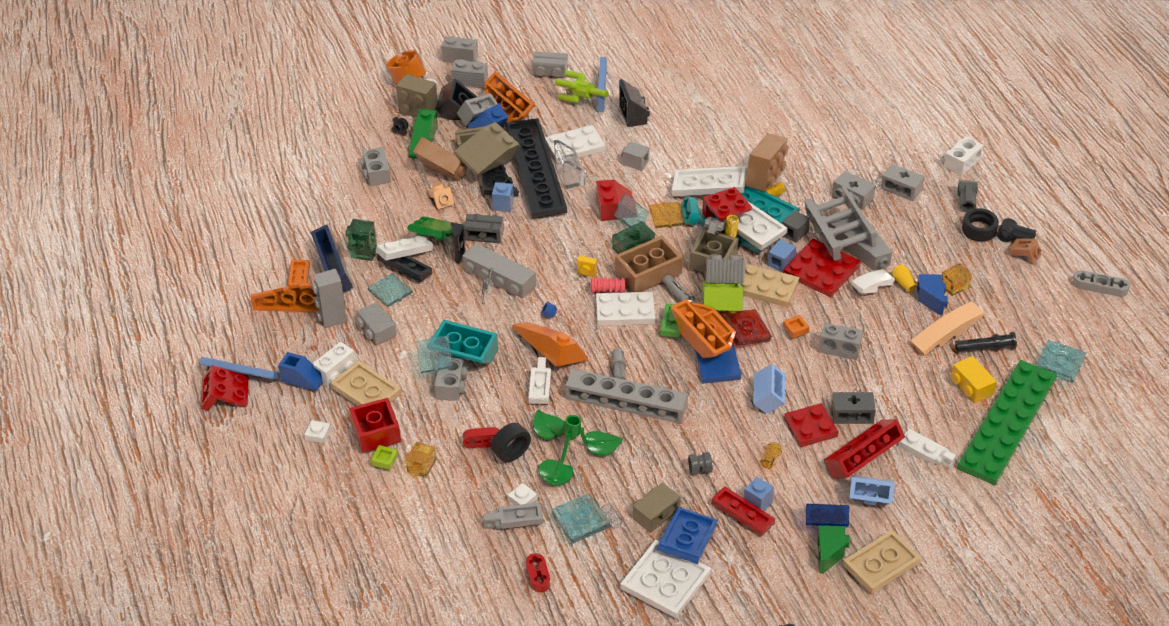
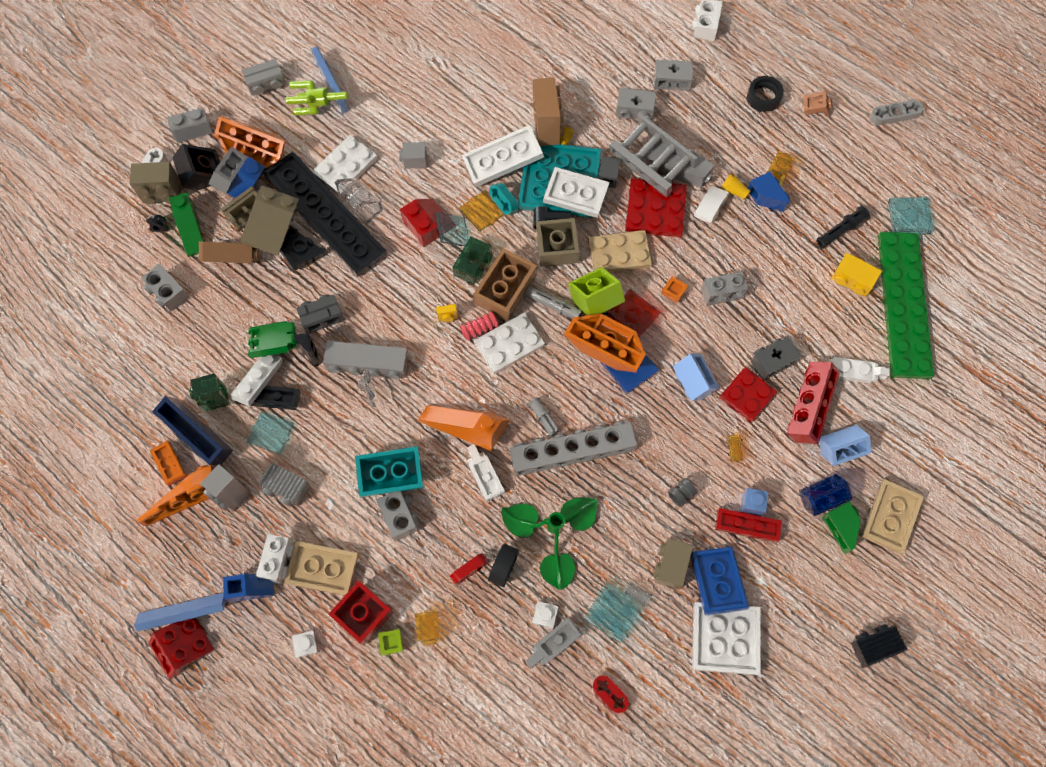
camera: 30 degrees left, 25 degrees up
orange brick [387,50,426,85] -> none
clear light blue piece [416,335,453,374] -> none
light nougat bracket [428,183,454,209] -> none
light grey brick [441,36,478,63] -> none
medium blue brick [492,182,514,212] -> none
blue hinge [541,301,557,318] -> none
black slope [619,79,650,127] -> none
bright green plate [660,303,681,338] -> none
red bracket [702,187,752,221] -> none
light grey hinge [704,217,726,235] -> none
light grey brick [705,254,745,283] -> none
yellow piece [724,215,739,238] -> none
medium blue brick [768,239,796,272] -> none
light nougat slope [910,301,985,356] -> none
dark grey piece [957,180,978,212] -> none
black piece [997,218,1037,242] -> none

